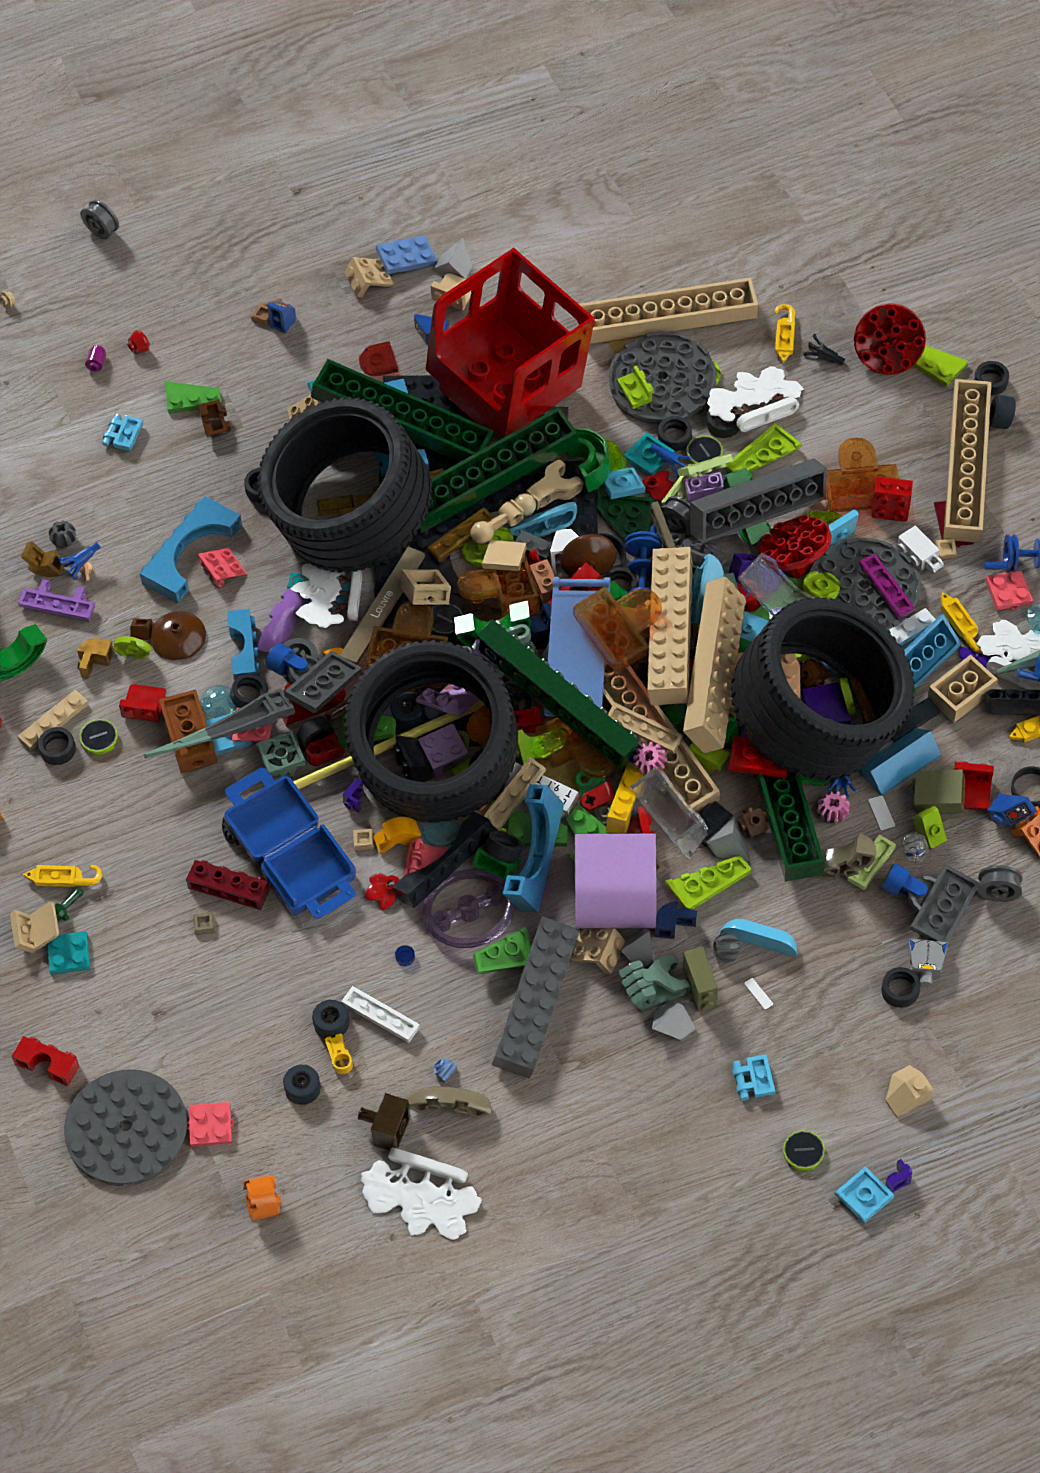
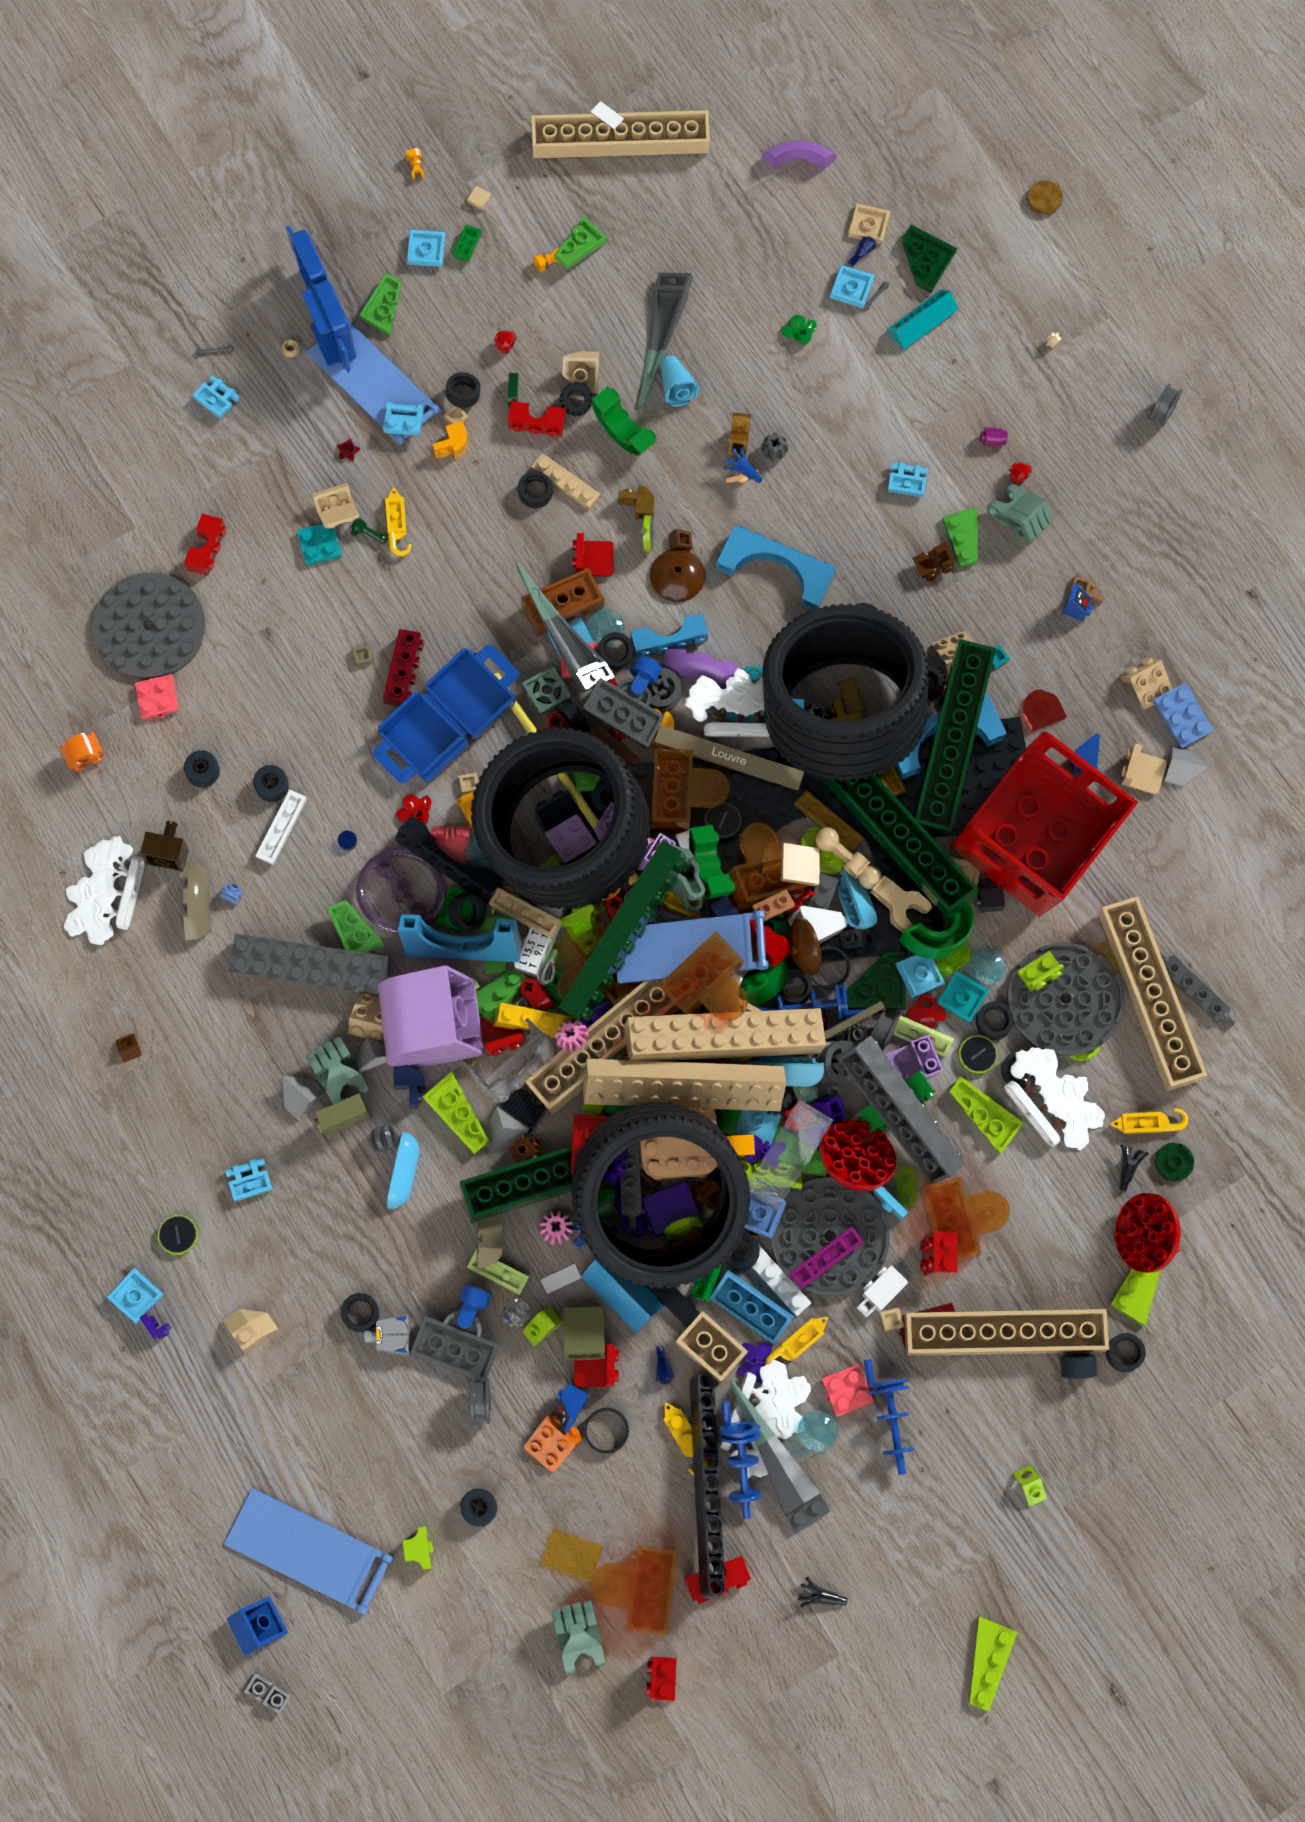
camera: 75 degrees right, 15 degrees up
medium lavender hinge [18,579,95,622] -> none
black tile [79,719,118,755] -> none
coral hinge [198,548,247,587] -> none
yellow piece [325,1034,353,1074] -> none
tan window [400,570,451,605] -> none
tan plate [608,703,683,754] -> none
blue piece [649,443,692,477] -> none
yellowish green plate [678,454,733,479] -> none
white sticker [744,978,773,1009] -> none
lime tile [802,571,840,599] -> none
none -> reddish brown slope [115,1033,142,1062]
none -> light grey piece [537,949,559,986]
none -> clear blue cone [655,1346,675,1384]
none -> clear light blue dish [968,947,1006,985]
none -> sand green piece [987,484,1054,542]
none -> dark green tile [1154,1143,1194,1182]
none -> dark grey plate [1159,950,1236,1028]

